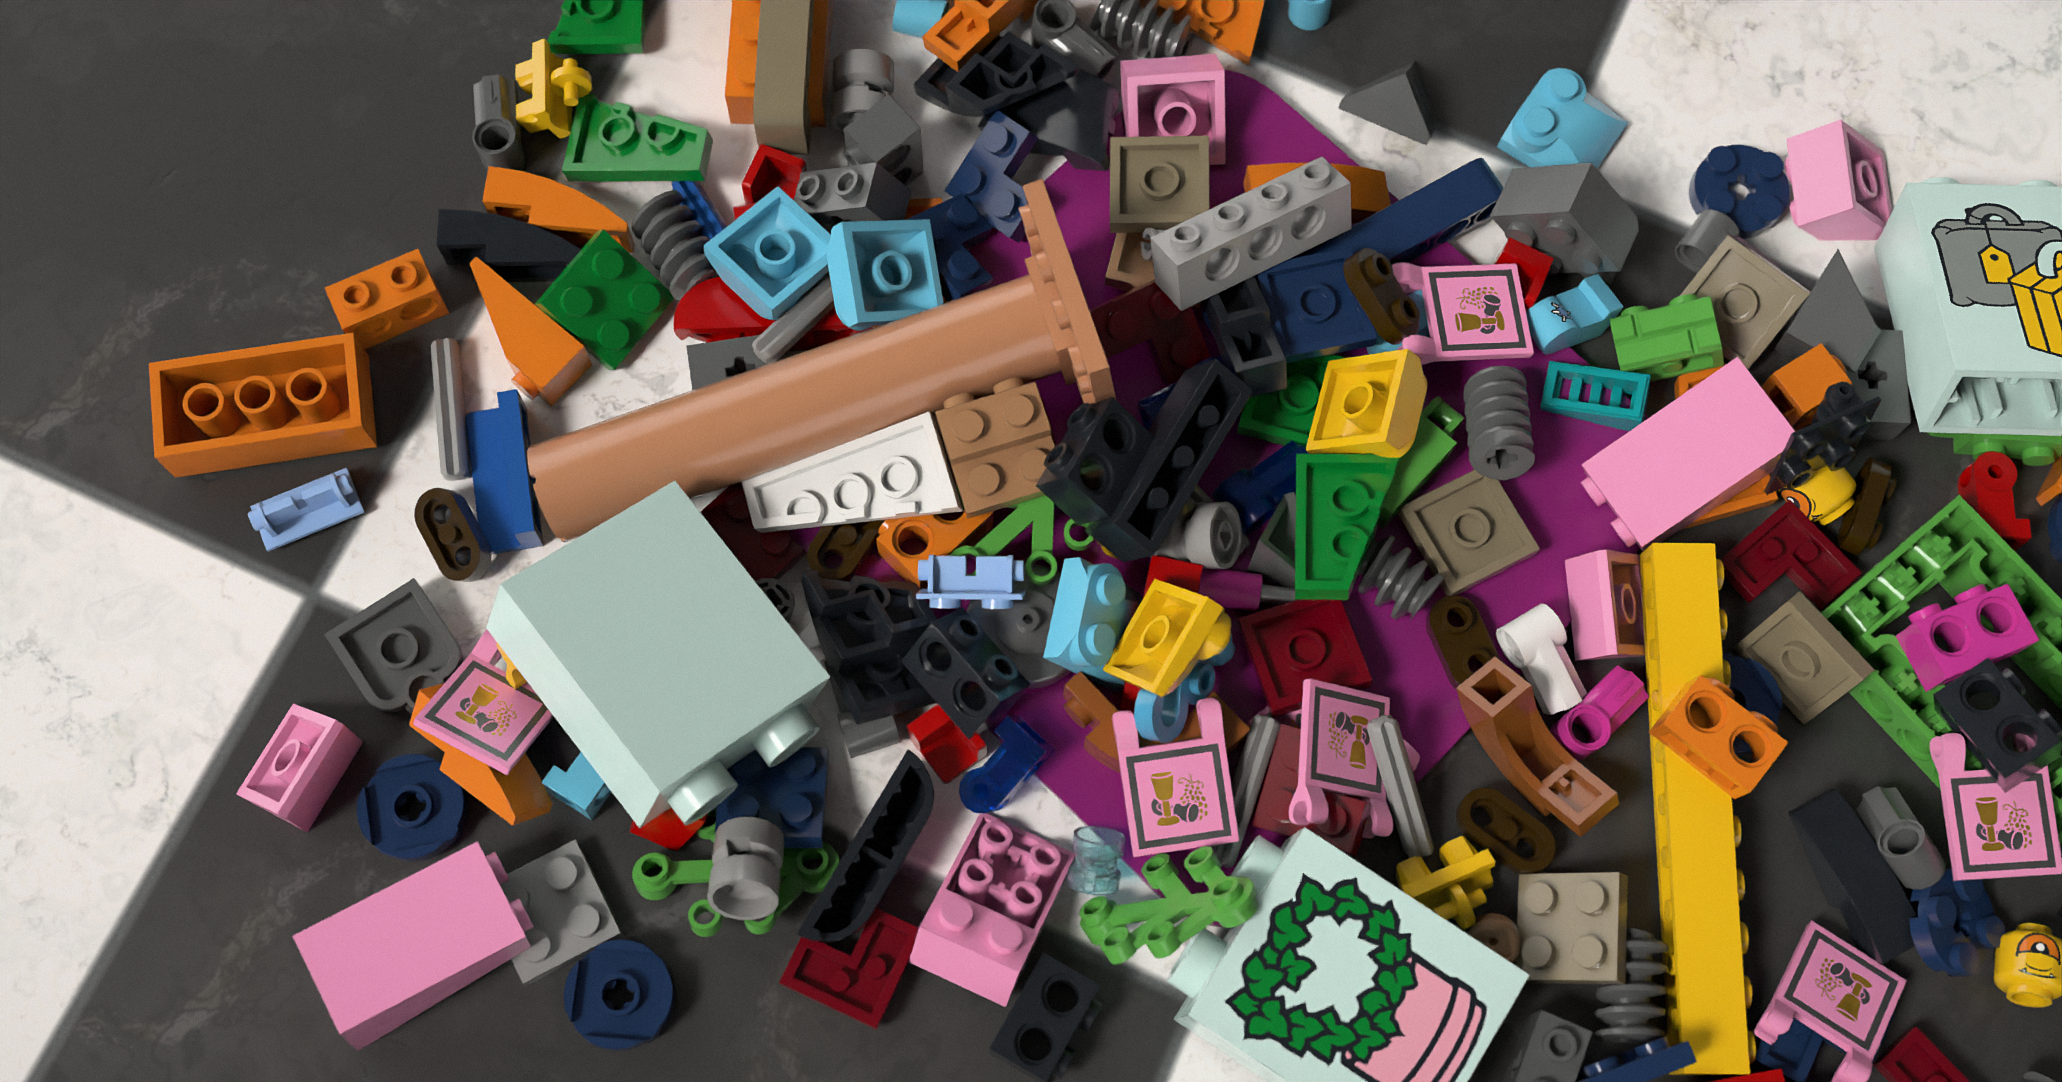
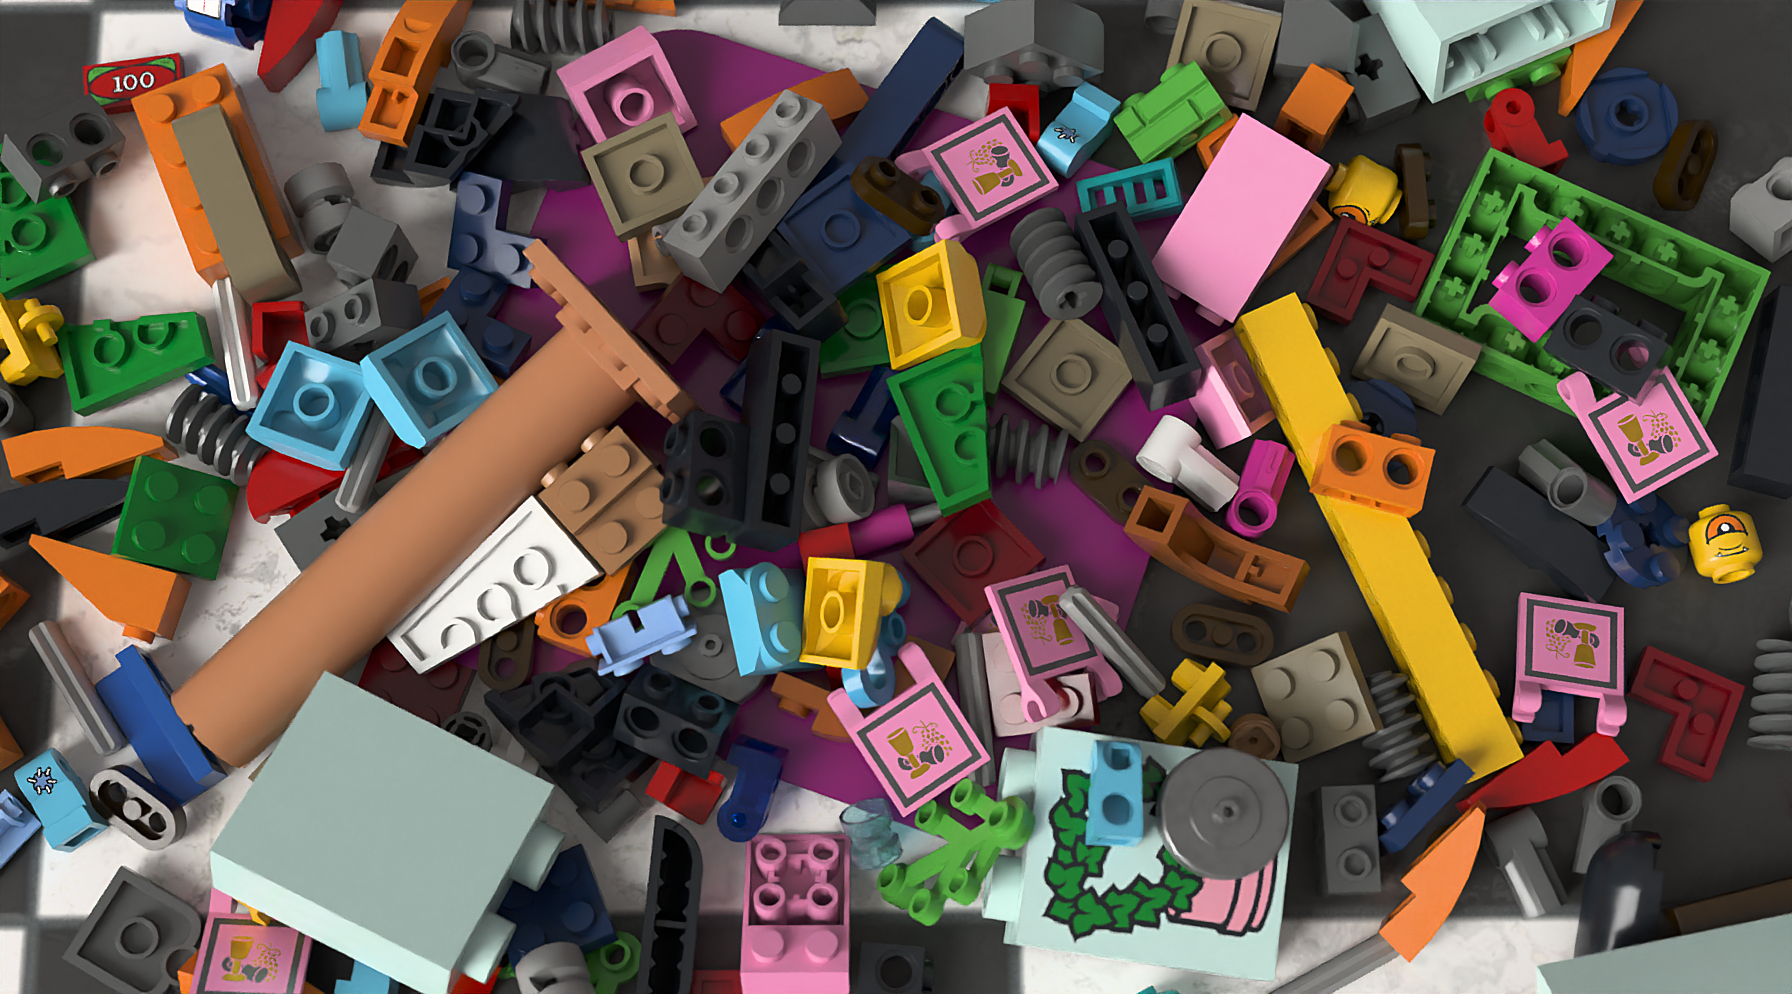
camera: 20 degrees left, 5 degrees up
black hinge [1764,382,1881,495] -> none
none -> medium azure leg [14,747,110,853]
none -> white axle [212,276,262,411]
none -> black brick [1073,200,1202,412]
none -> medium azure leg [1086,740,1143,847]
none -> flat silver wheel [1156,747,1290,881]

